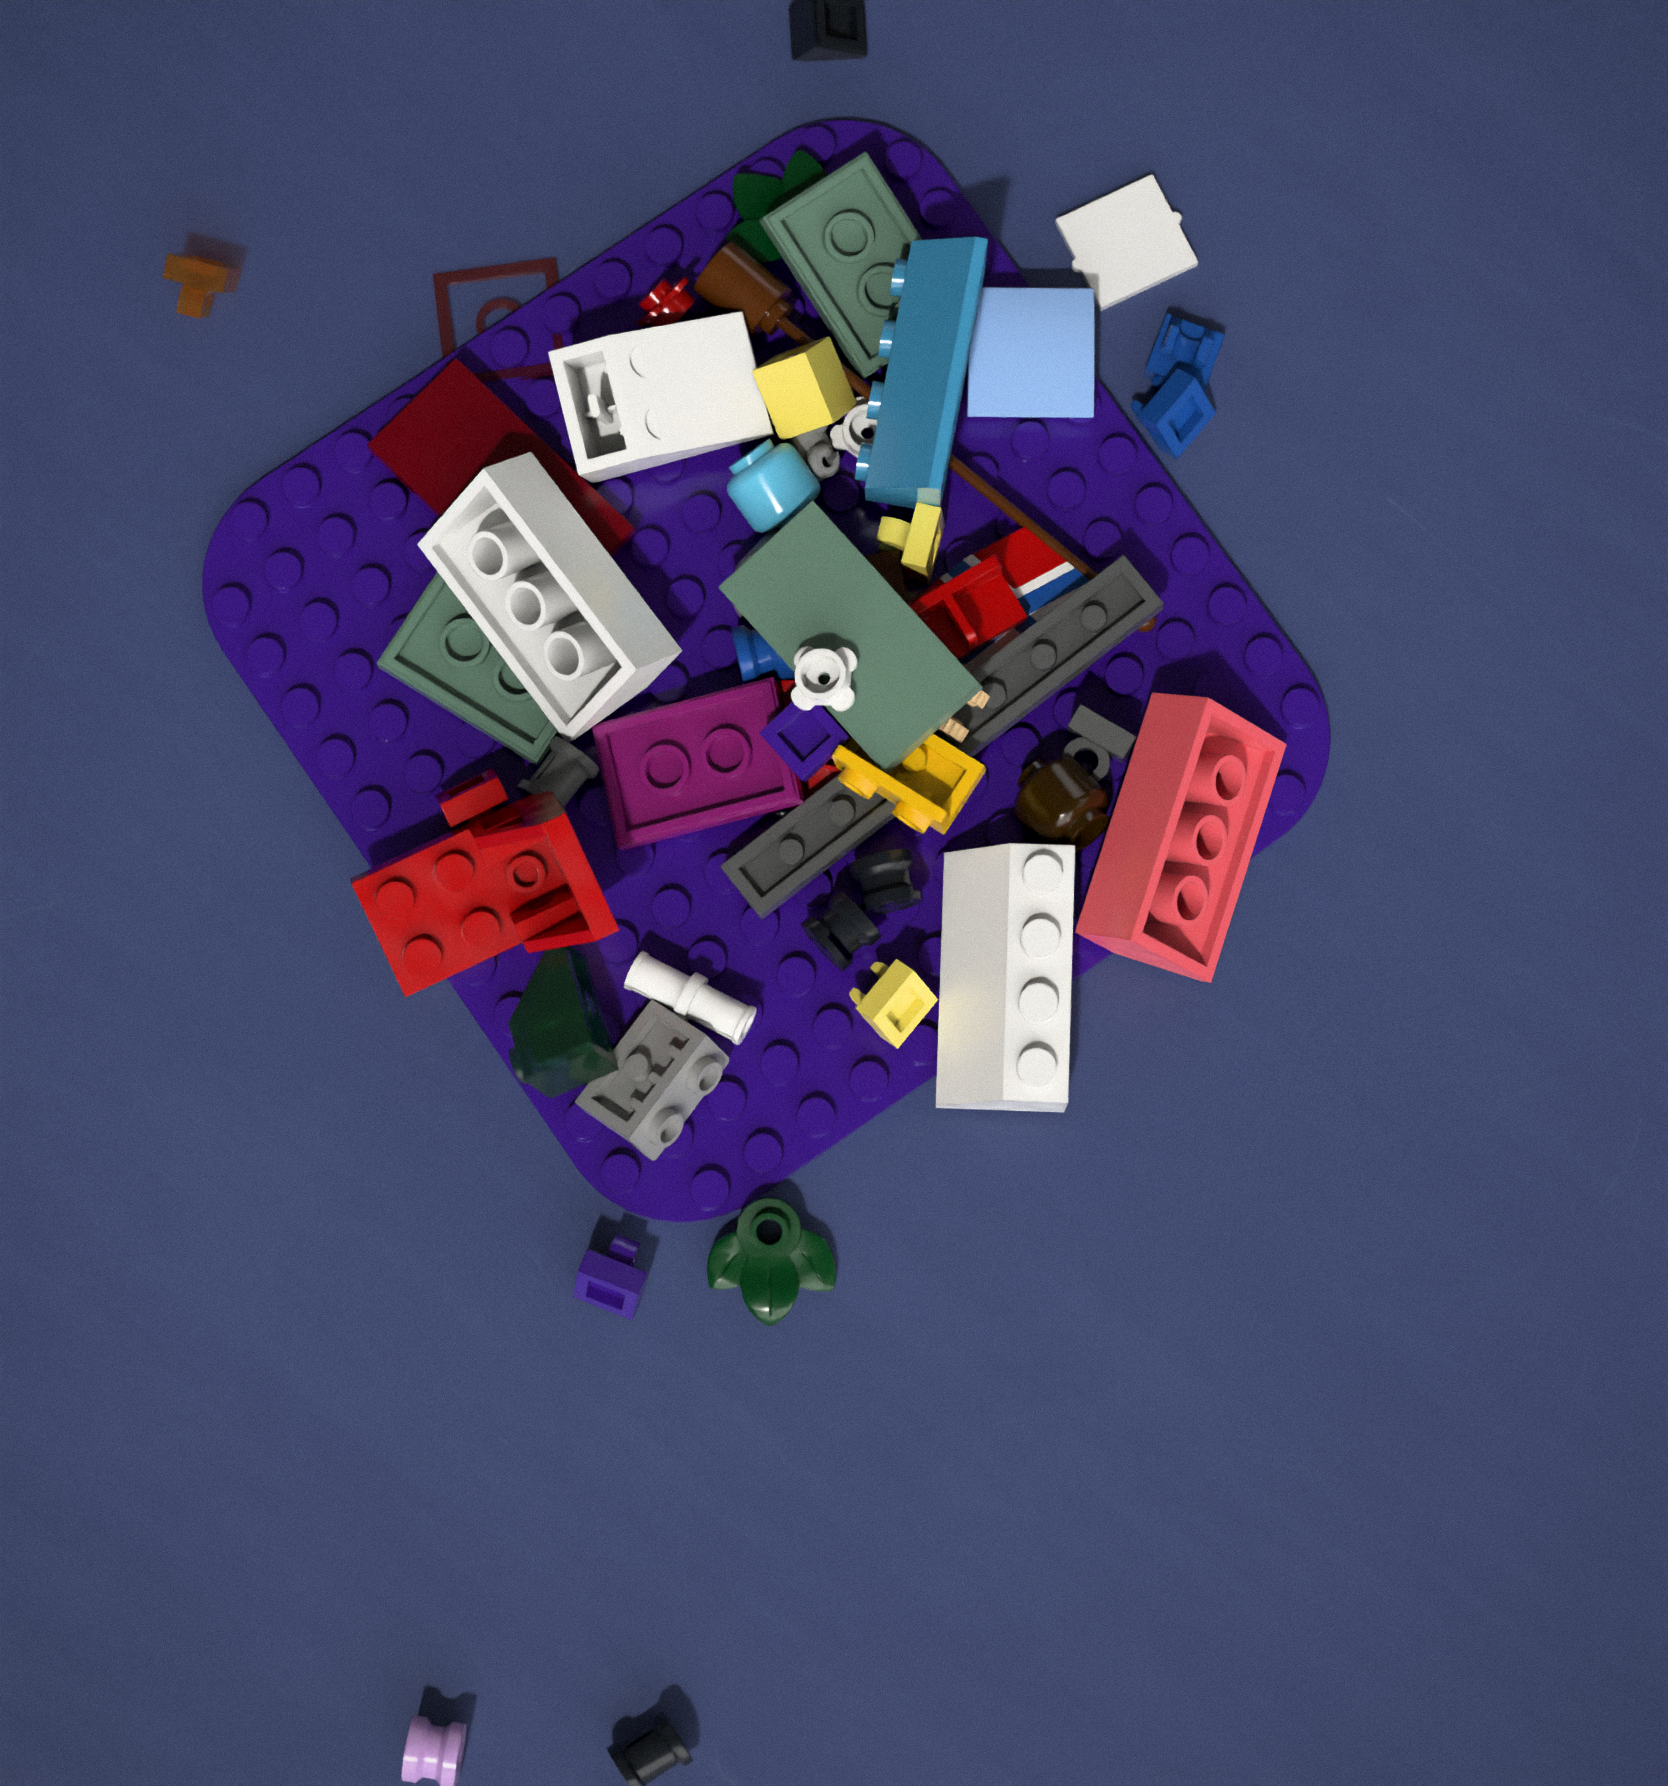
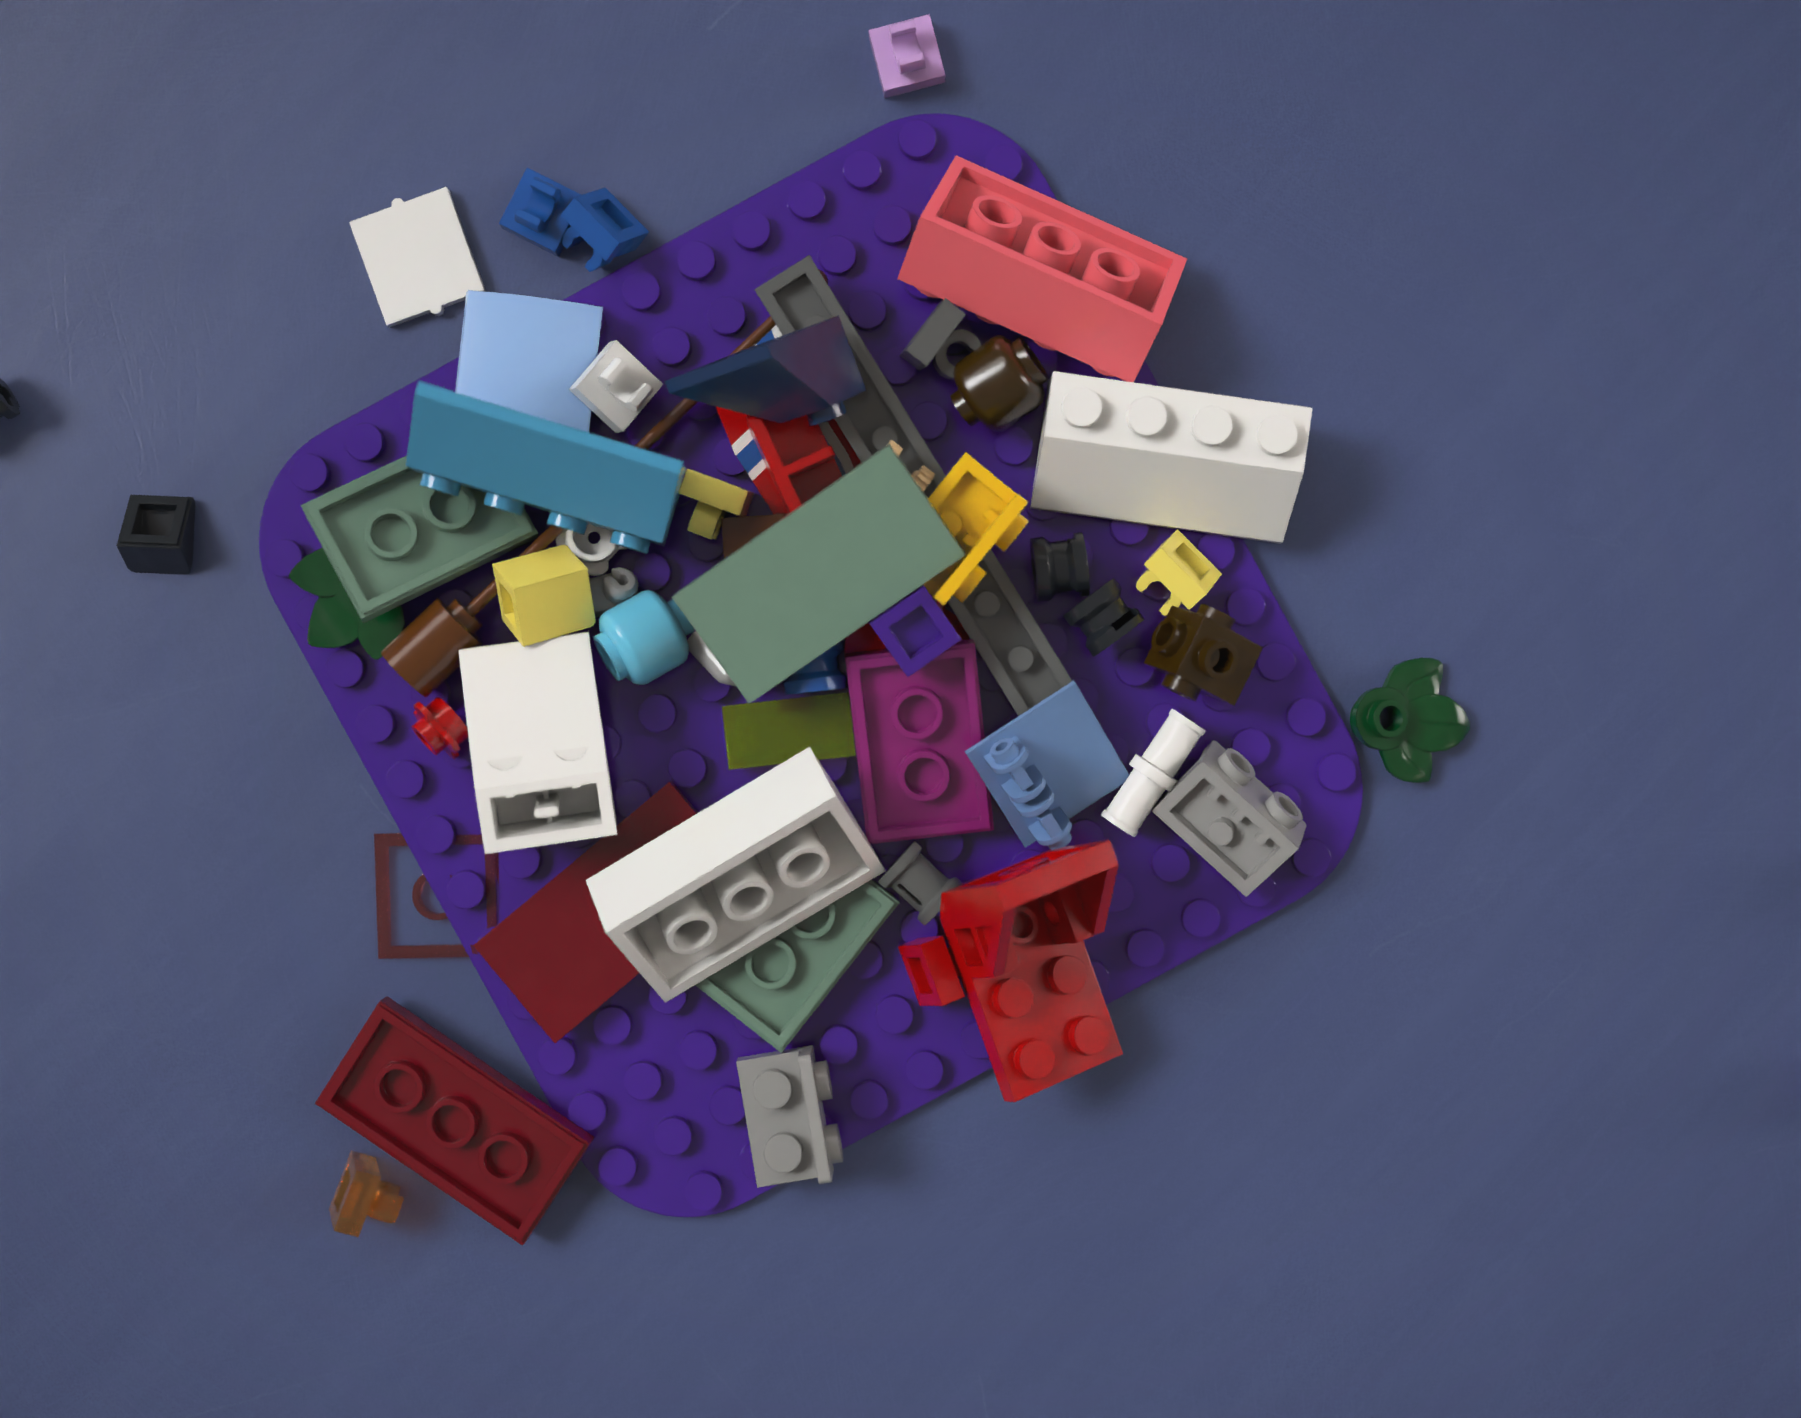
camera: 85 degrees left, 10 degrees up
clear green slope [508,946,619,1099] -> none
dark purple tile [573,1234,648,1321] -> none
white plate [791,646,858,712] -> none
none -> dark red tile [315,996,595,1246]
none -> white tile [569,340,663,433]
none -> dark blue slope [665,315,866,426]
none -> clear neon green tile [722,692,856,770]
none -> light grey bracket [736,1045,843,1188]
none -> lavender tile [868,14,946,98]
none -> medium blue hinge [965,680,1129,850]
none -> dark brown brick [1144,604,1263,706]

